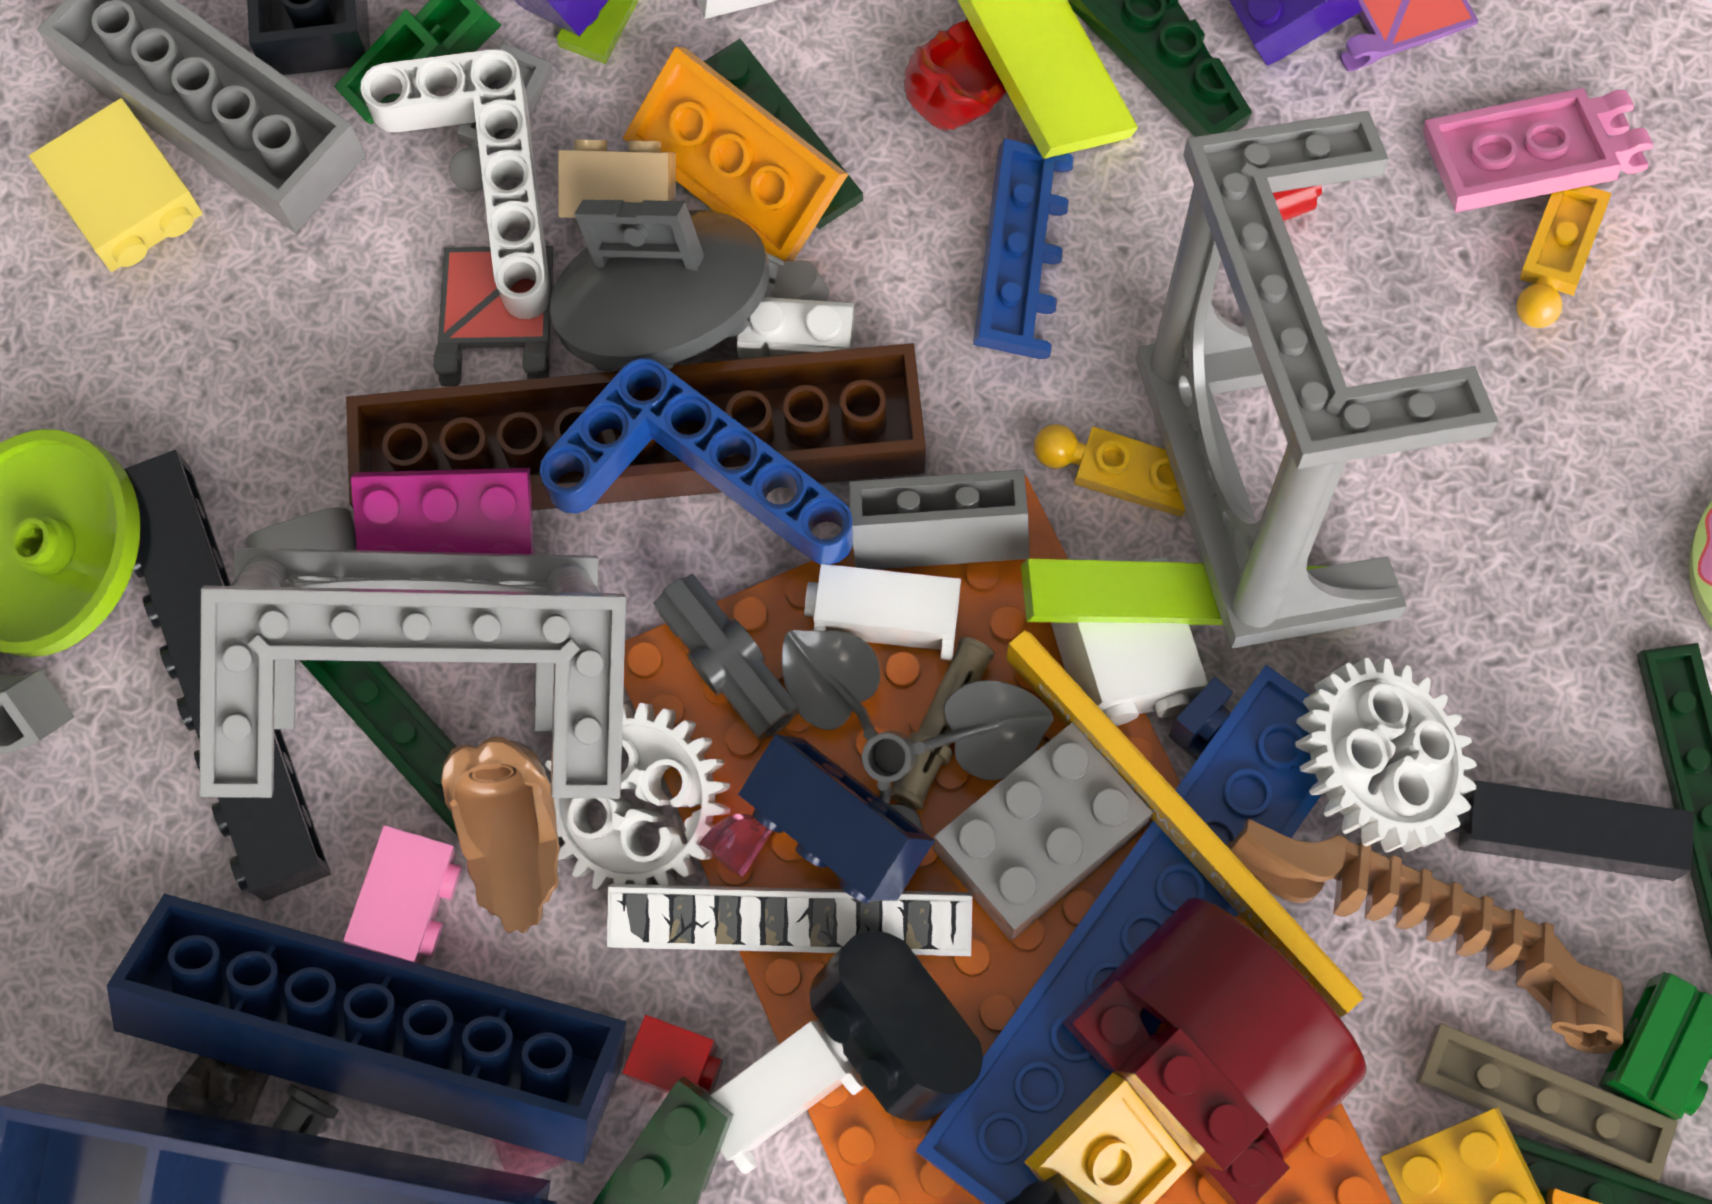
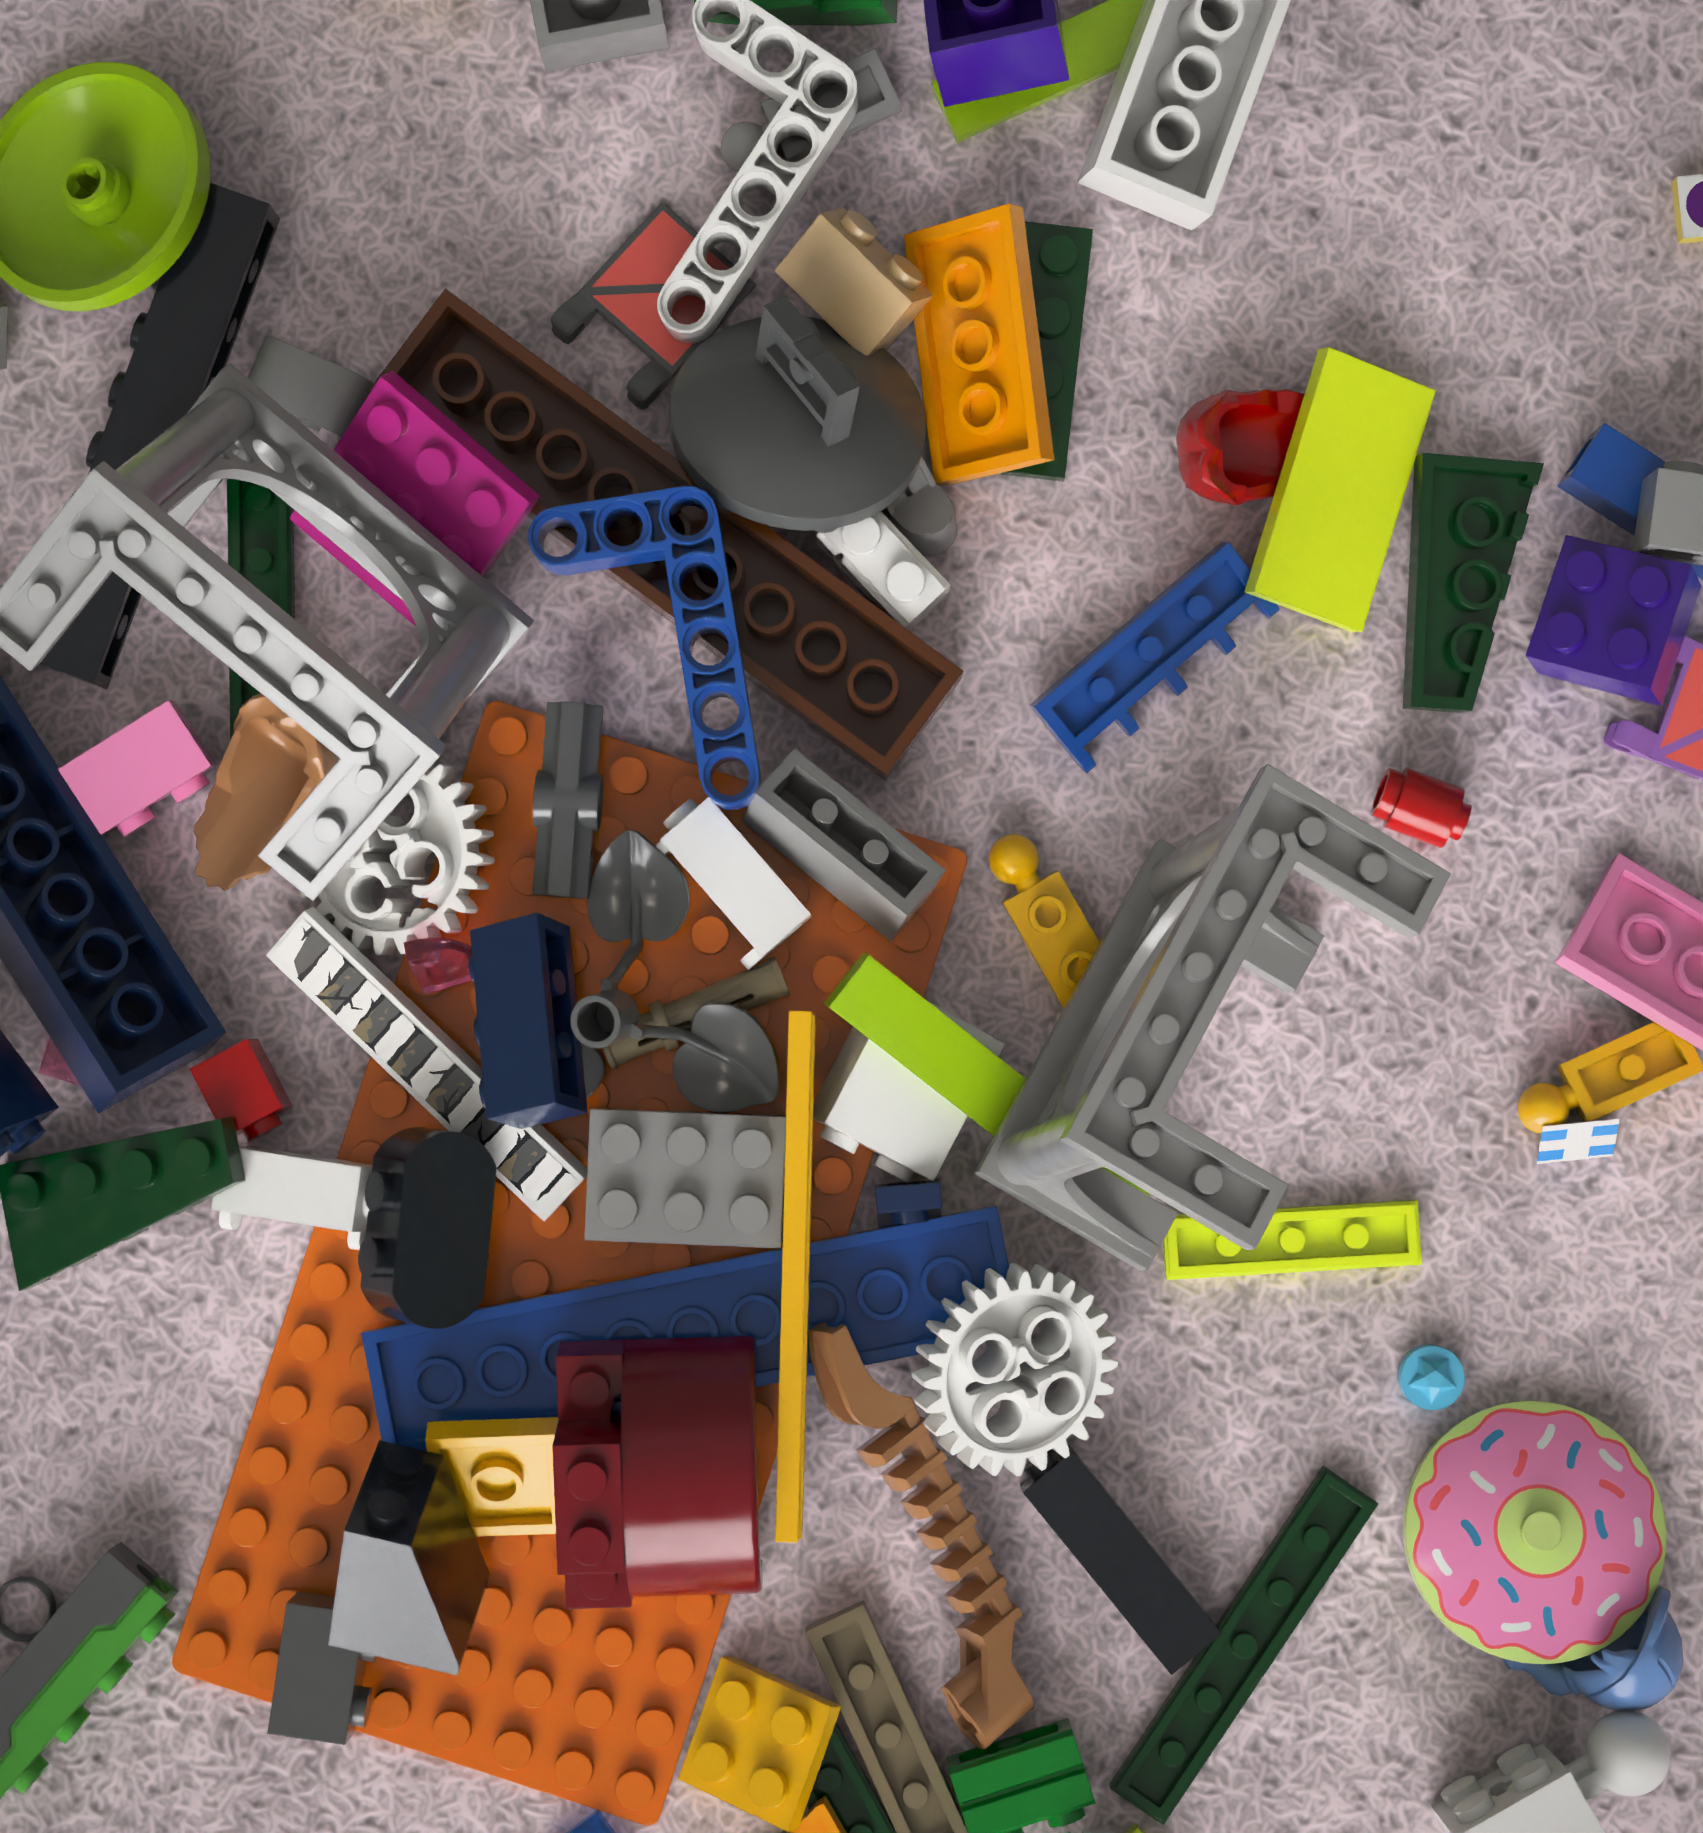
camera: 40 degrees right, 15 degrees up
none -> neon yellow tile [1163,1200,1422,1280]
none -> medium azure tile [1397,1344,1465,1410]
none -> white sticker [1537,1118,1620,1164]

